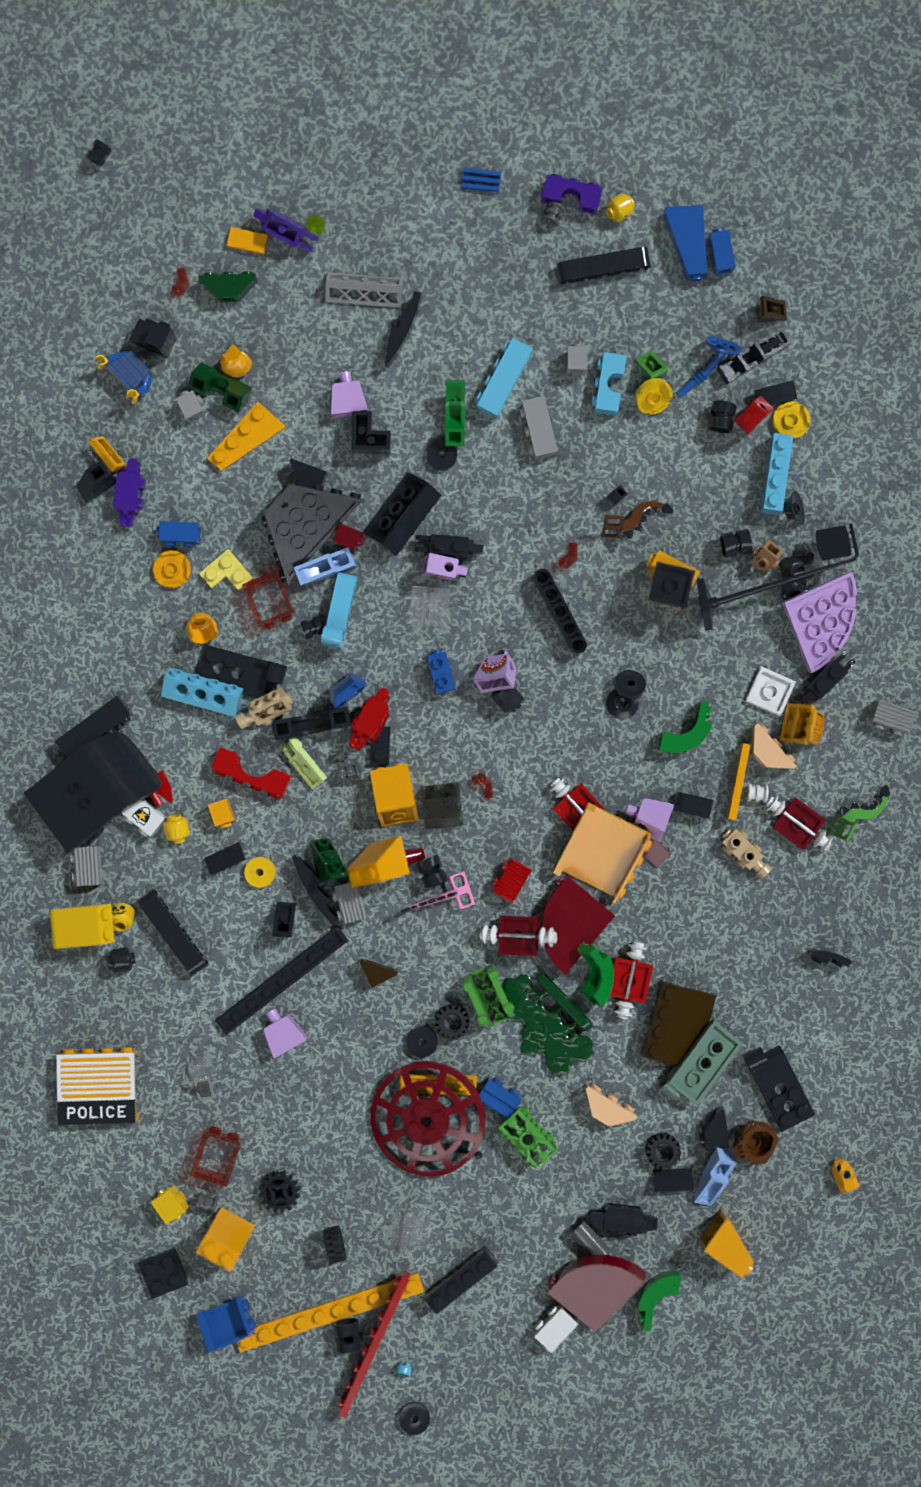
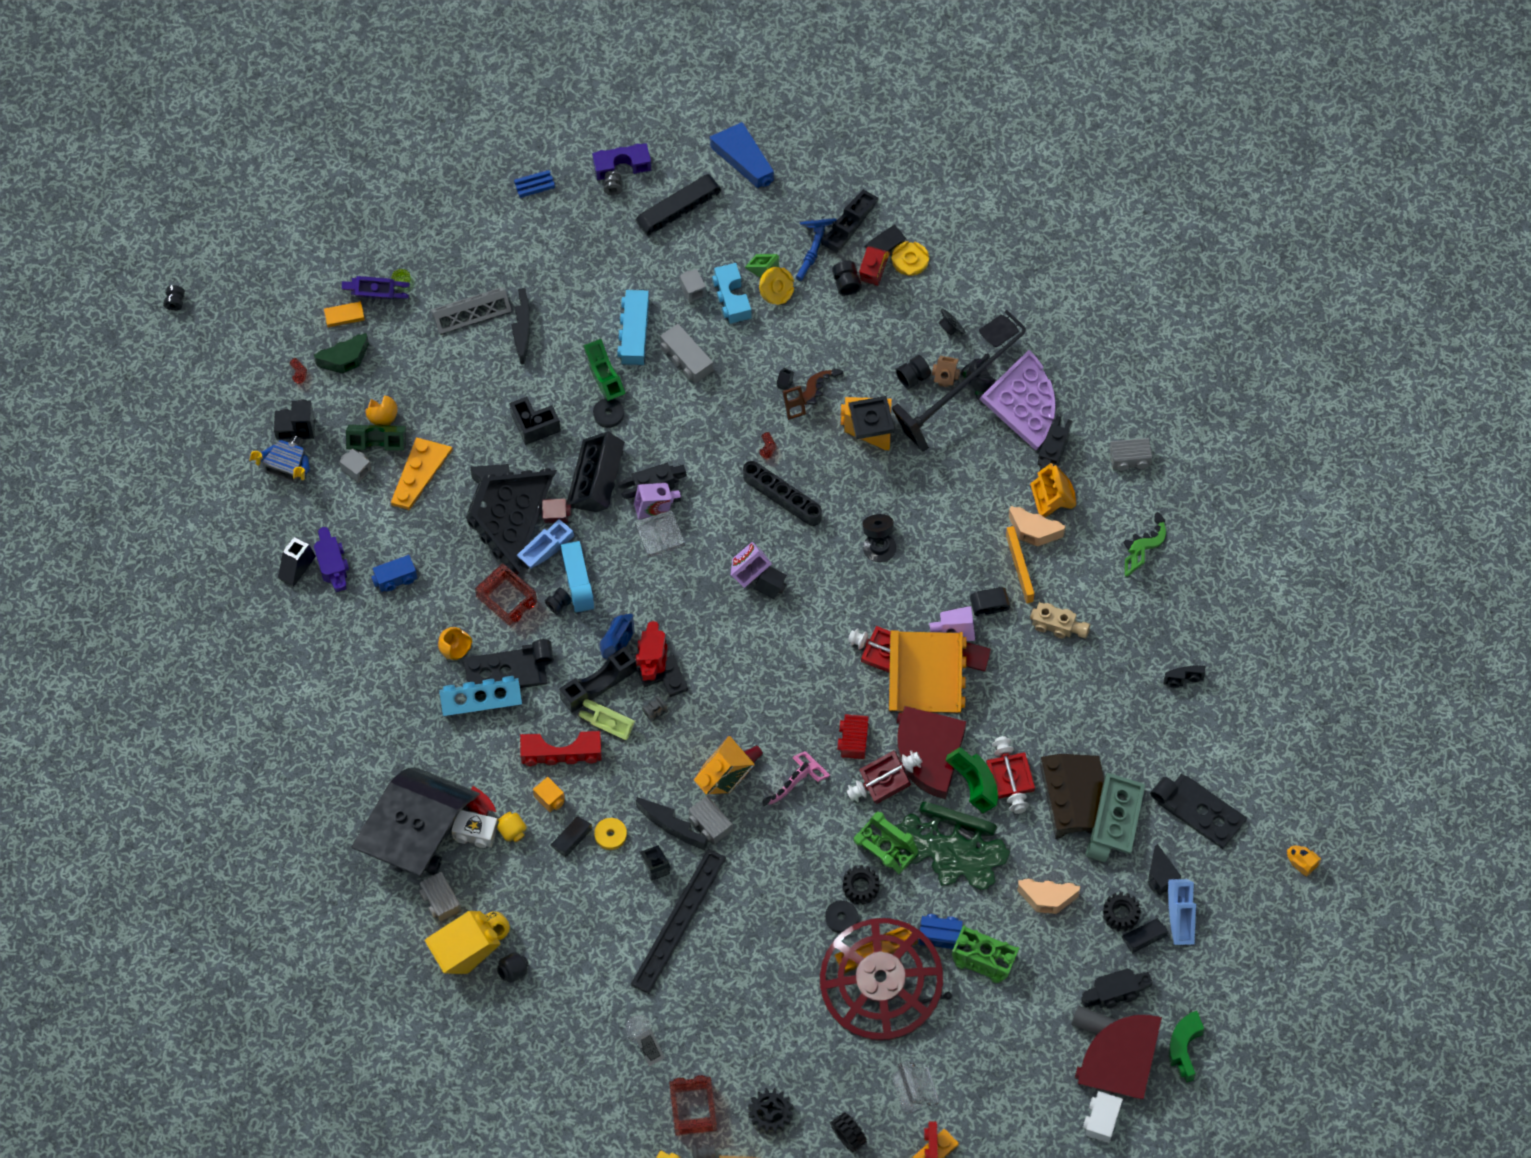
camera: 25 degrees left, 25 degrees down
black brick [55,696,134,758] -> none
panel [56,1047,139,1125] -> none
light orange tile [88,436,126,472] -> none
black beam [137,889,209,976] -> none
light orange tile [152,550,191,589] -> none
light yellow plate [199,549,254,590] -> none
tan brick [236,687,293,729] -> none
lavender torso [263,1008,308,1058] -> none
dark green slope [311,838,349,882] -> none
lavender torso [331,371,368,418] -> none
dark brown slope [360,958,398,988] -> none
light orange slope [370,763,419,828] -> none
black wheel [415,855,448,889] -> none
clear smoke slope [421,782,463,829] -> none
black arch [424,1245,498,1315] -> none
blue brick [427,649,455,694] -> none
clear red arm [472,773,493,798] -> none
yellow head [606,193,635,222] -> none
green arch [658,701,713,753] -> none
light orange slope [699,1210,754,1279] -> none
blue brick [708,228,736,276] -> none
reddish brown helmet [732,1121,779,1165] -> none
white tile [745,666,796,717] -> none
white bush [747,784,768,803] -> none
dark brown slope [756,296,787,323] -> none
medium azure brick [760,433,793,515] -> none
dark red plate [765,796,834,852] -> none

